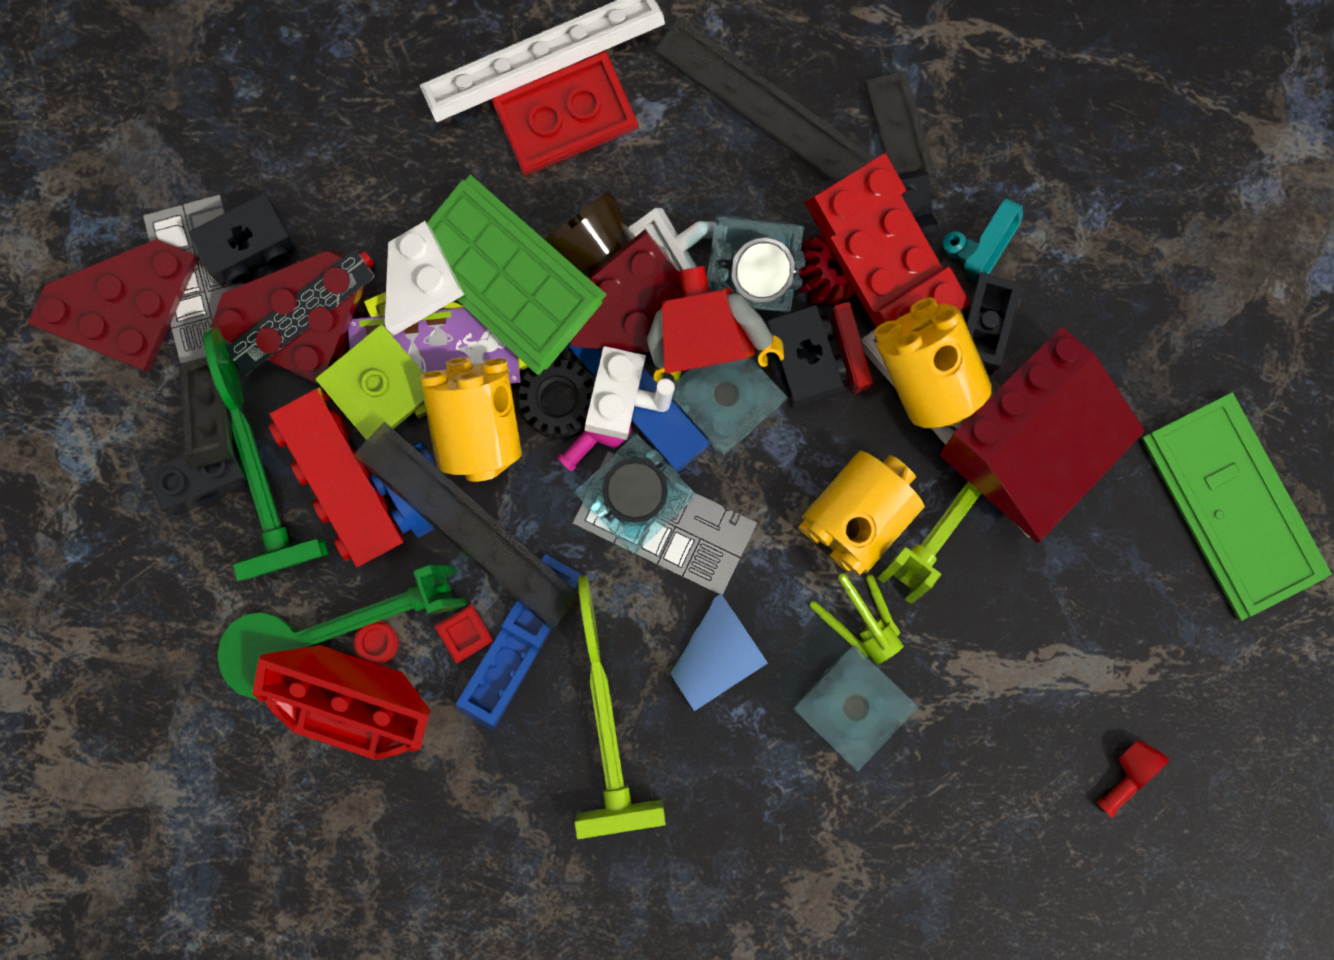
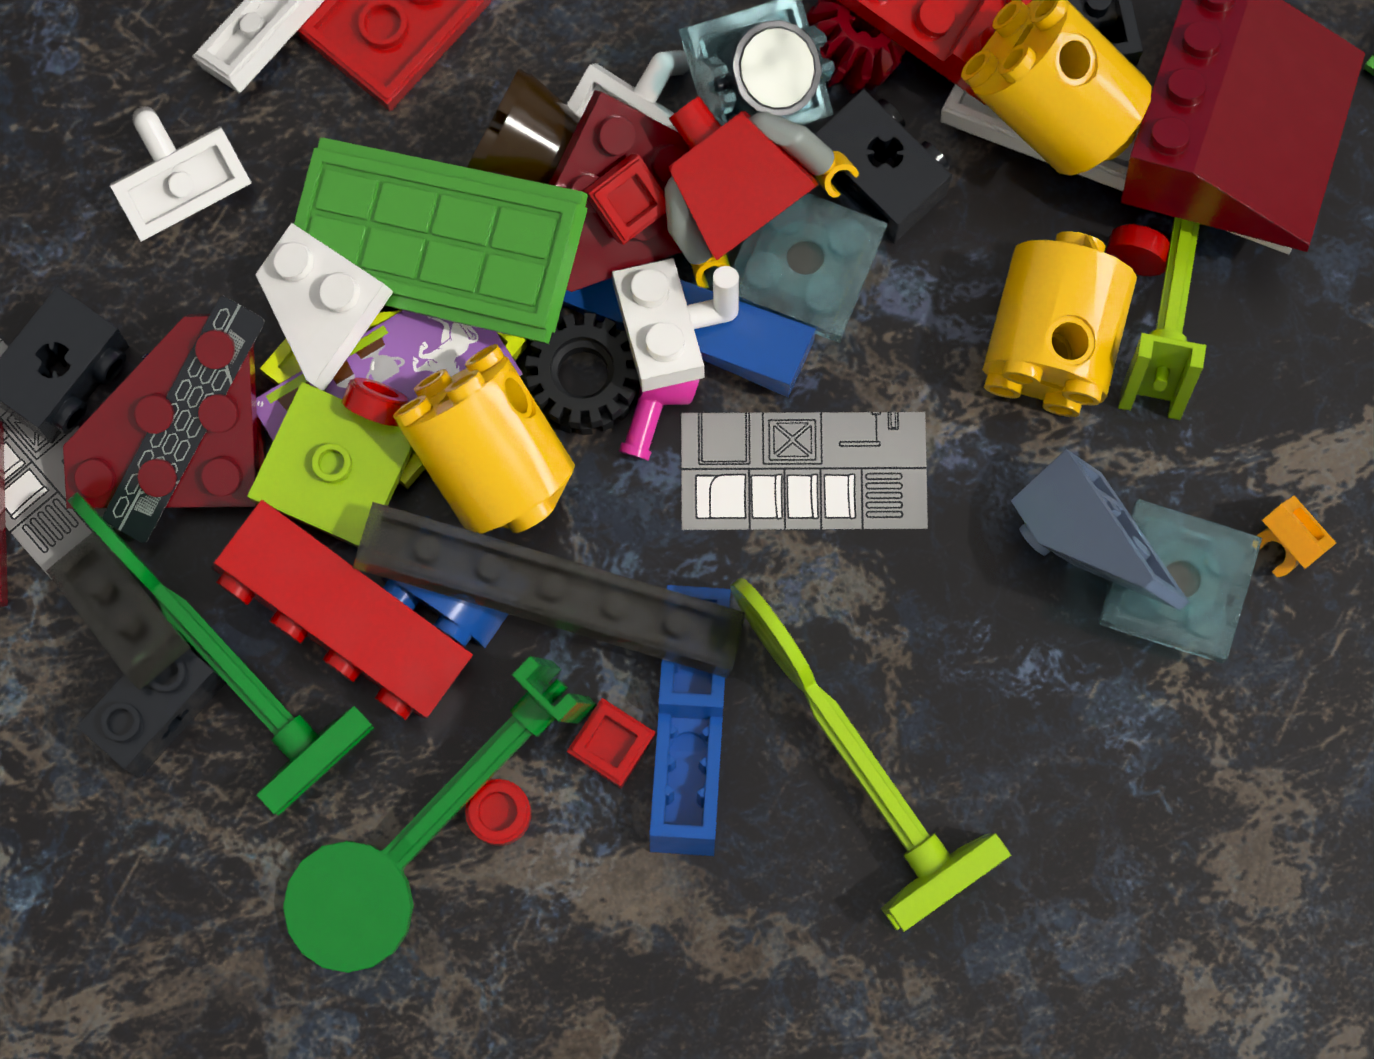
camera: 25 degrees left, 5 degrees down
red wedge [252,645,431,760] -> none
piece [574,433,696,555] -> none
medium blue slope [670,594,767,711] -> none
lime plant [809,573,904,665] -> none
red tile [830,302,873,394] -> none
none -> white plate [110,107,251,241]
none -> red tile [341,377,409,426]
none -> red tile [582,153,666,245]
none -> sand blue slope [1011,449,1189,611]
none -> red tile [1105,224,1171,276]
none -> light orange tile [1250,495,1336,577]

